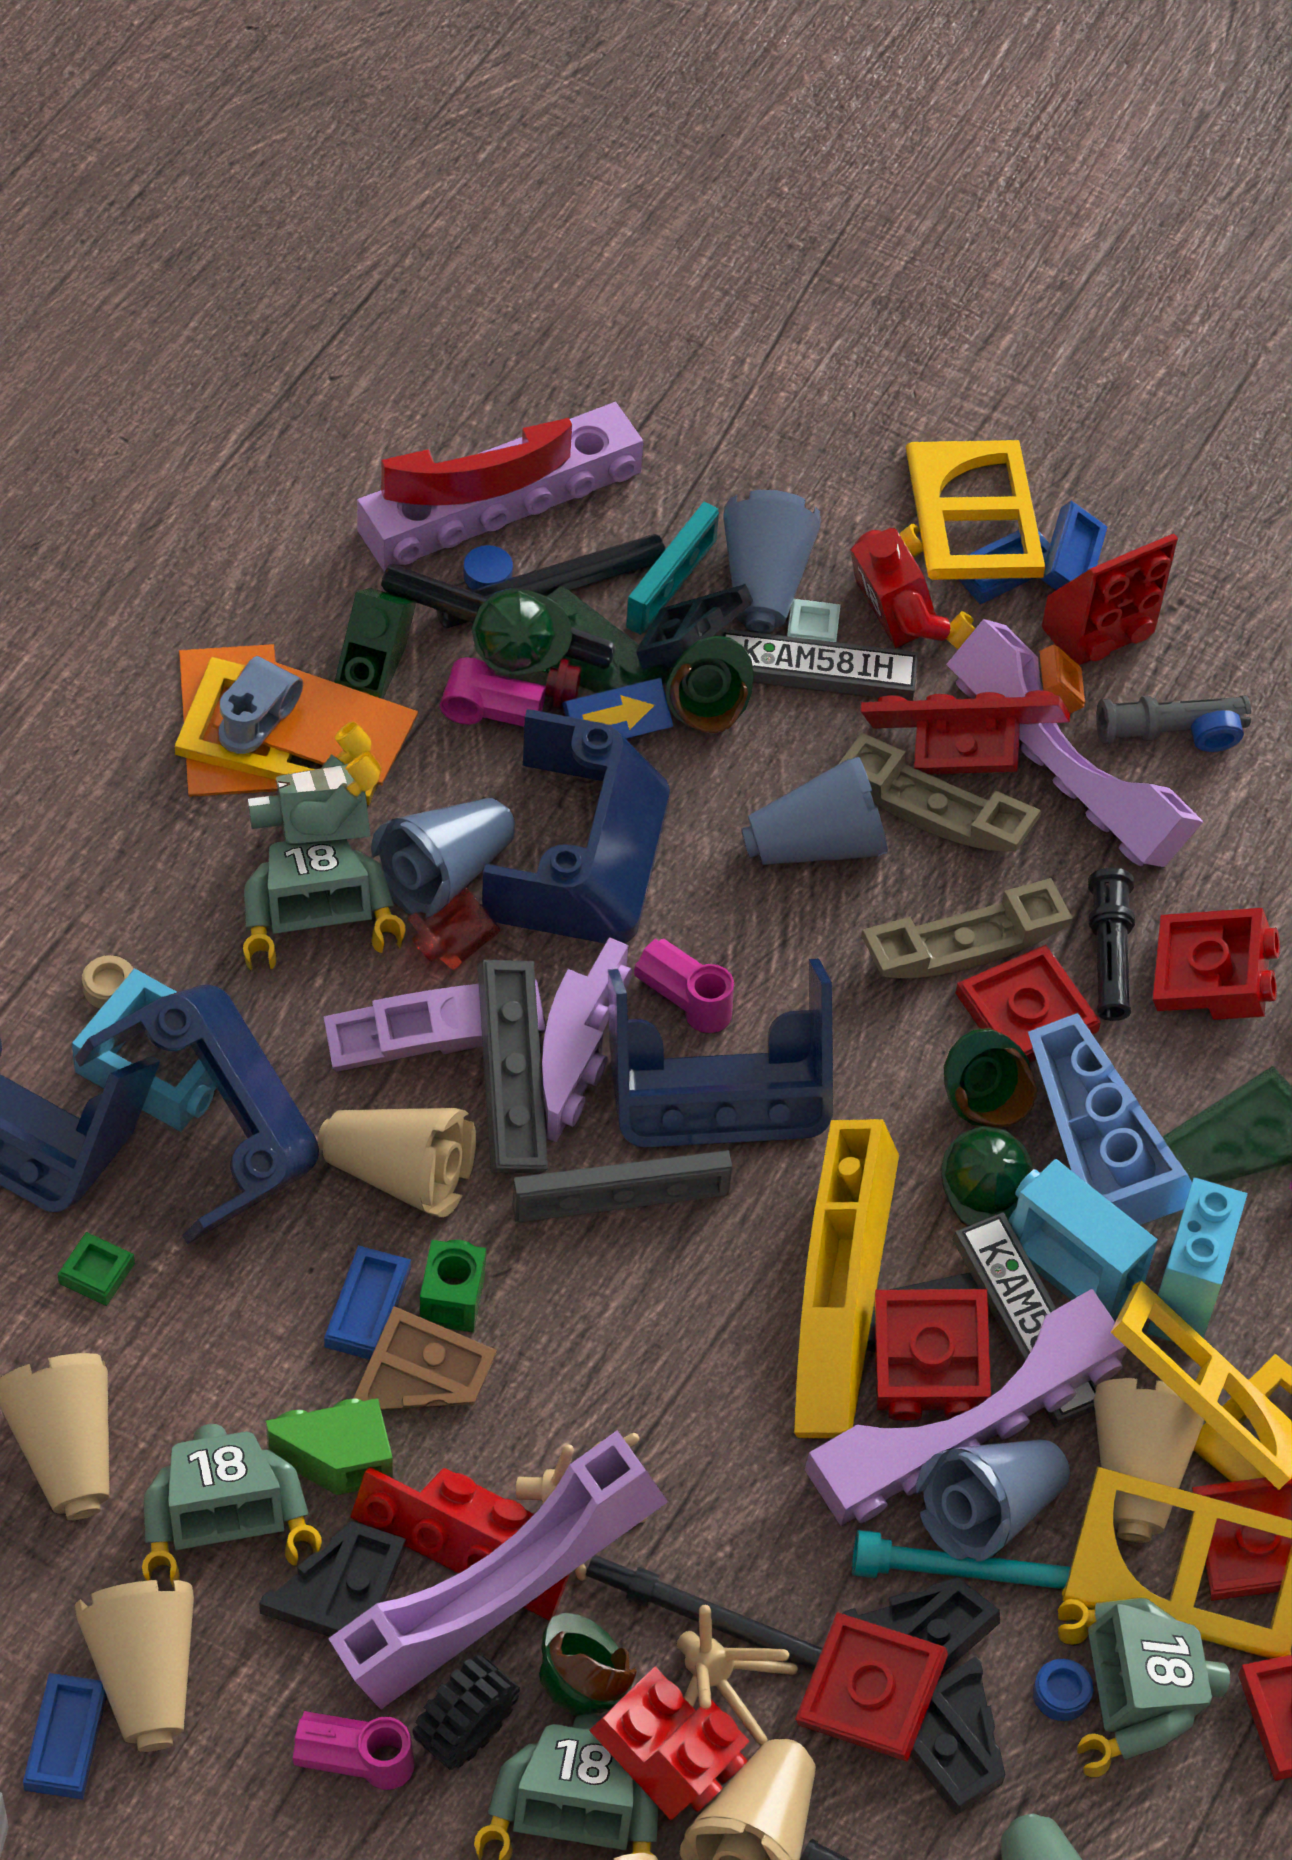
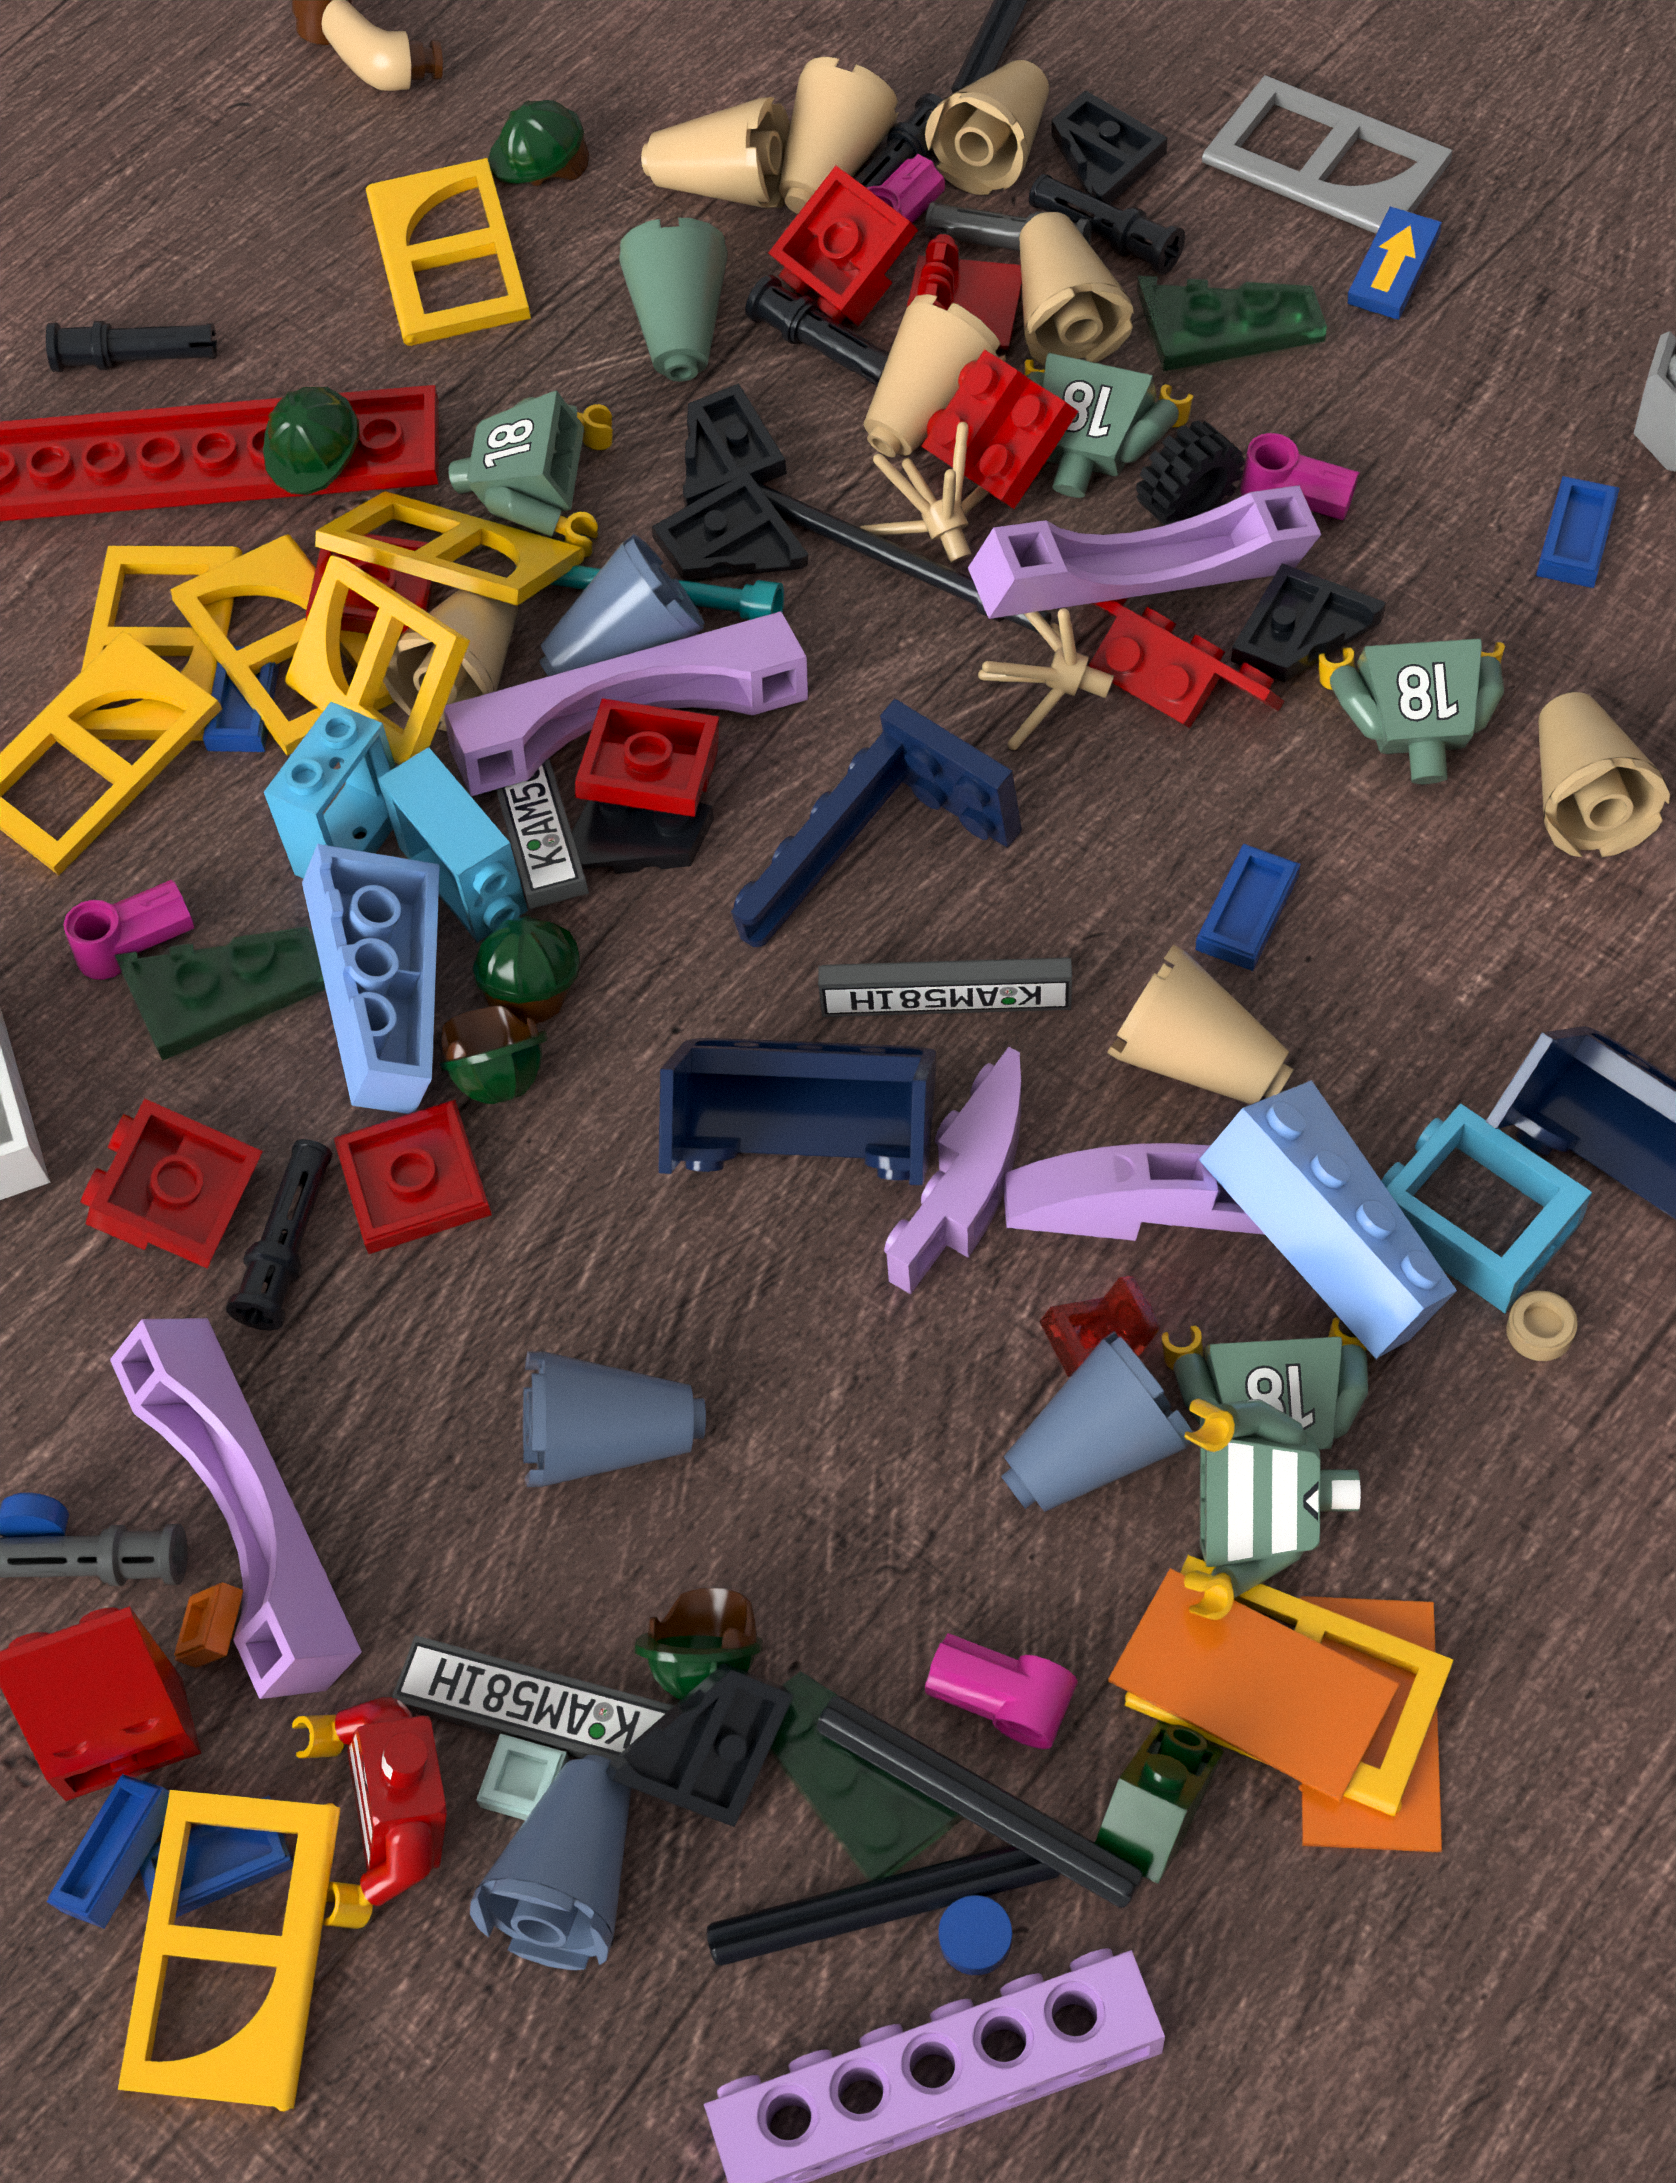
camera: 160 degrees left, 5 degrees up
green tile [58,1232,135,1306] -> none
dark blue windscreen [74,985,319,1244] -> none
tan cone [75,1580,194,1752] -> none
sand blue piece [218,656,303,754] -> none
bright green slope [266,1398,393,1495] -> none
medium nougat wing [353,1306,497,1410] -> none
red slope [381,418,572,506] -> none
green brick [419,1239,486,1333] -> none
dark green piece [471,588,572,675] -> none
dark grey tile [477,960,548,1173] -> none
dark blue windscreen [481,709,670,944] -> none
piece [539,1613,637,1715] -> none
dark red plate [545,658,582,709] -> none
blue tile [562,678,673,739] -> none
teal tile [626,502,719,635] -> none
dark pink piece [634,938,734,1033] -> none
yellow slope [794,1119,899,1438] -> none
red tile [795,1612,948,1762] -> none
dark tan slope [839,732,1041,851] -> none
red bracket [861,690,1070,774] -> none
dark tan slope [861,878,1073,978] -> none
blue tile [1033,1659,1093,1721] -> none
none -> dark blue bracket [731,698,1022,947]
none -> light blue wedge [1199,1080,1457,1359]

